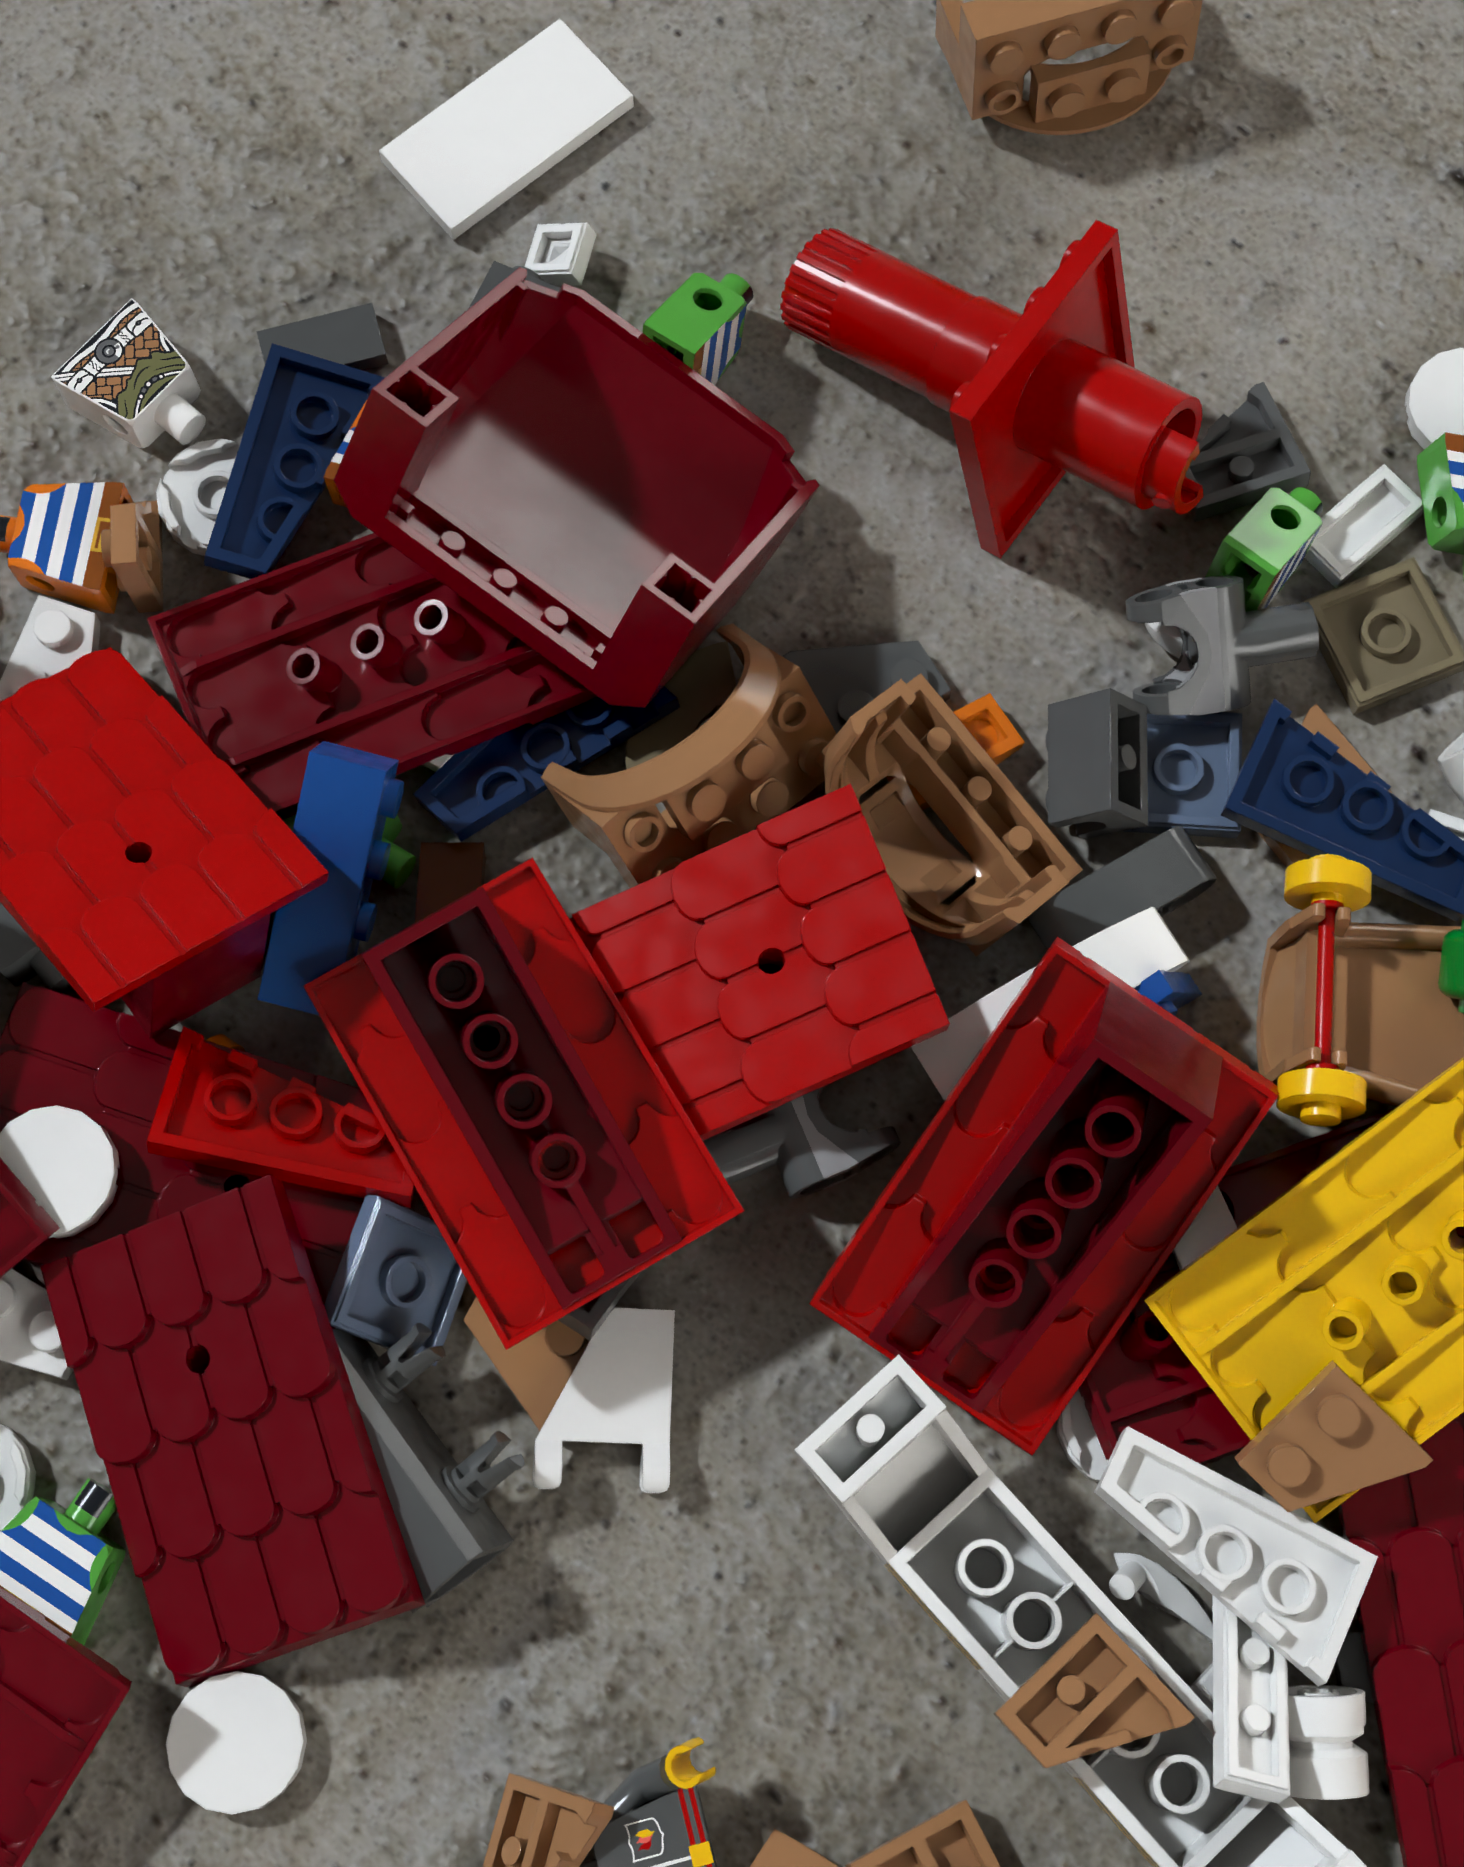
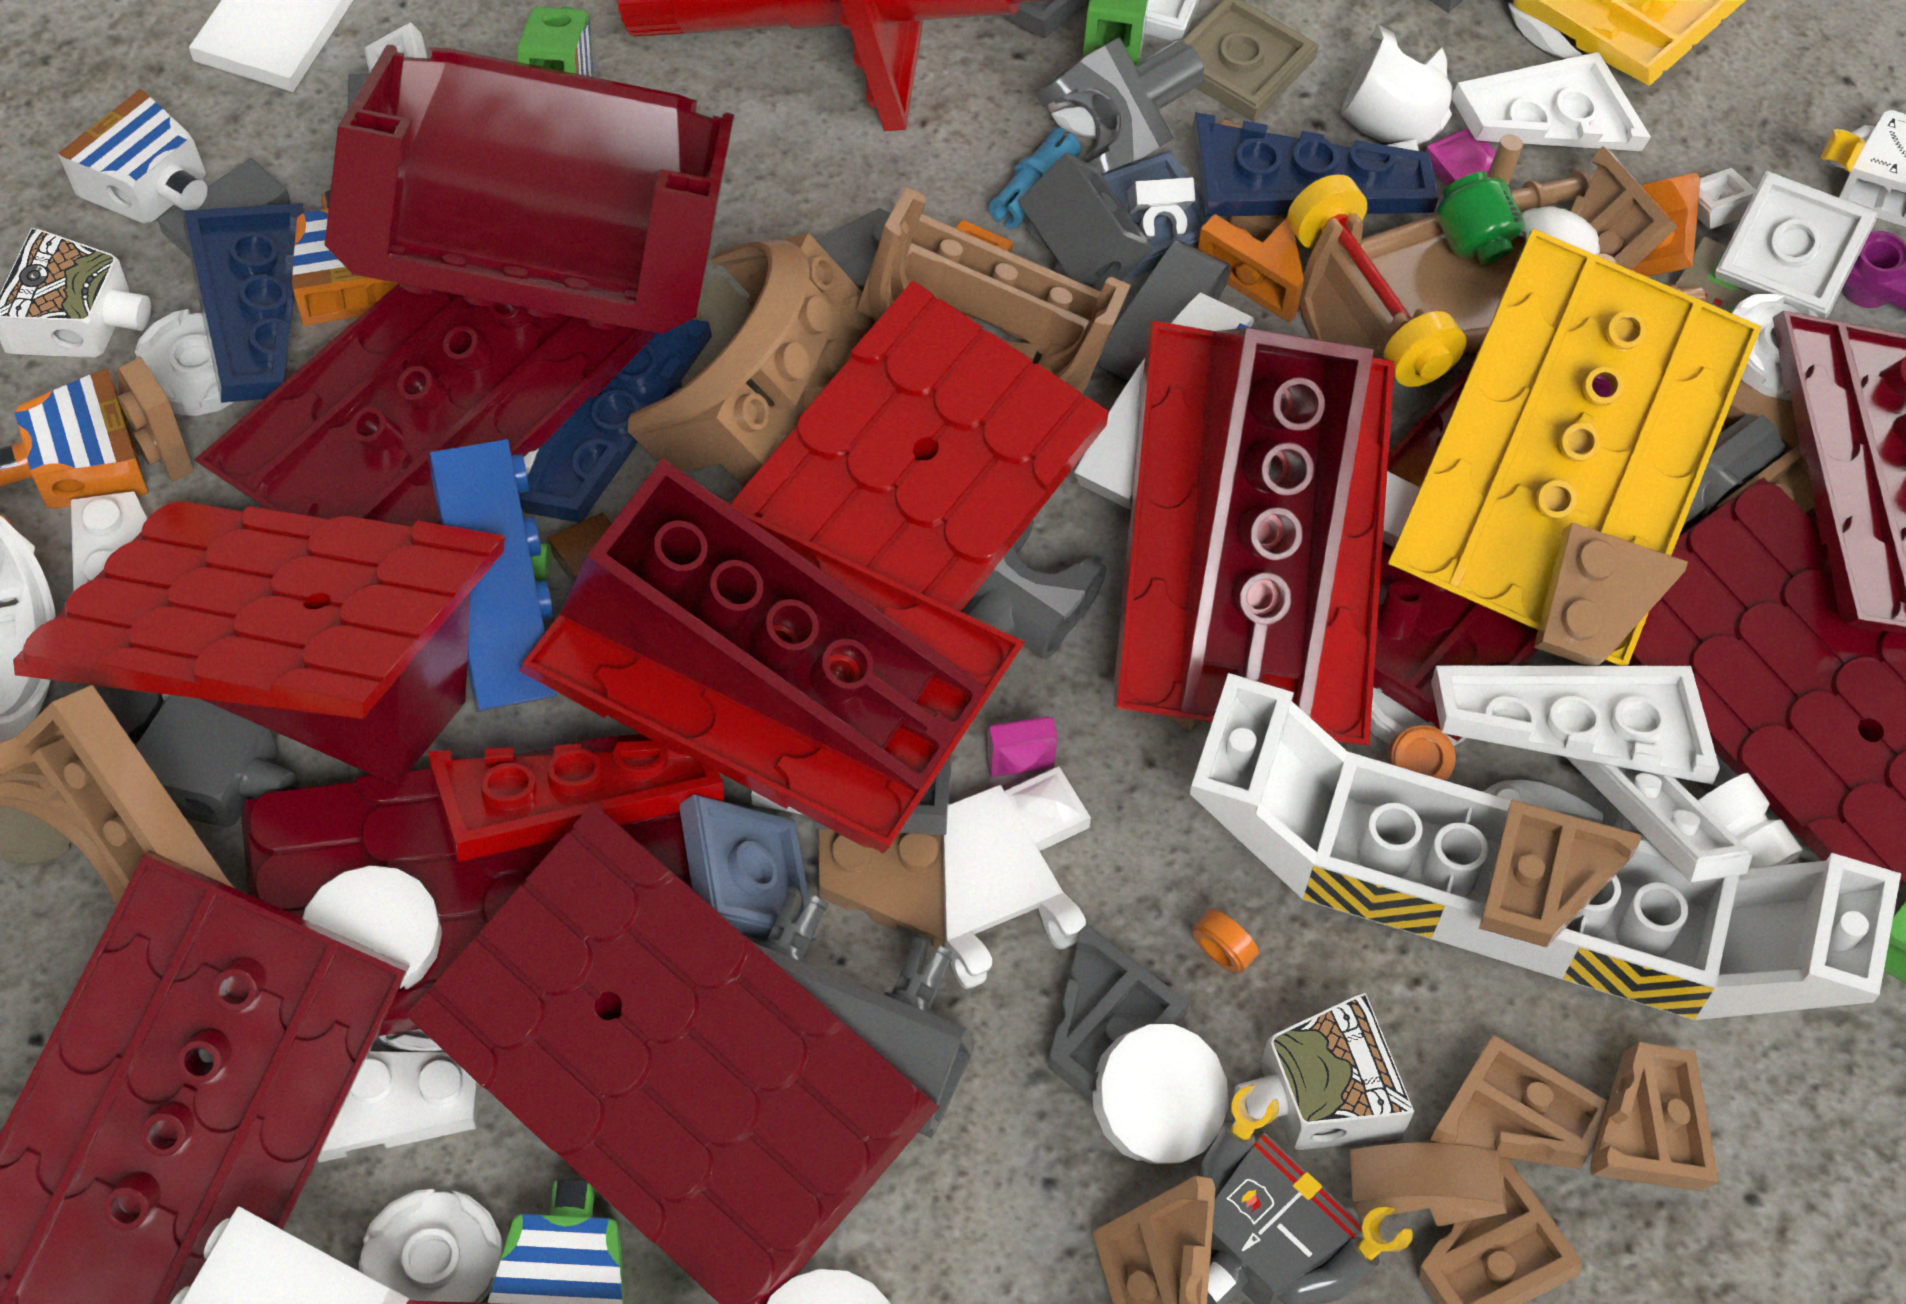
camera: 35 degrees left, 15 degrees down
none -> torso [58,89,208,224]
none -> dark pink tile [986,716,1058,778]
none -> dark azure pin [989,128,1081,229]
none -> white tile [1005,766,1091,851]
none -> dark grey wing [1048,924,1189,1103]
none -> white tile [1092,1024,1228,1164]
none -> white tile [1127,177,1195,239]
none -> orange tile [1192,909,1259,973]
none -> orange slope [1198,214,1304,323]
none -> torso [1234,993,1414,1150]
none -> orange tile [1387,725,1456,781]

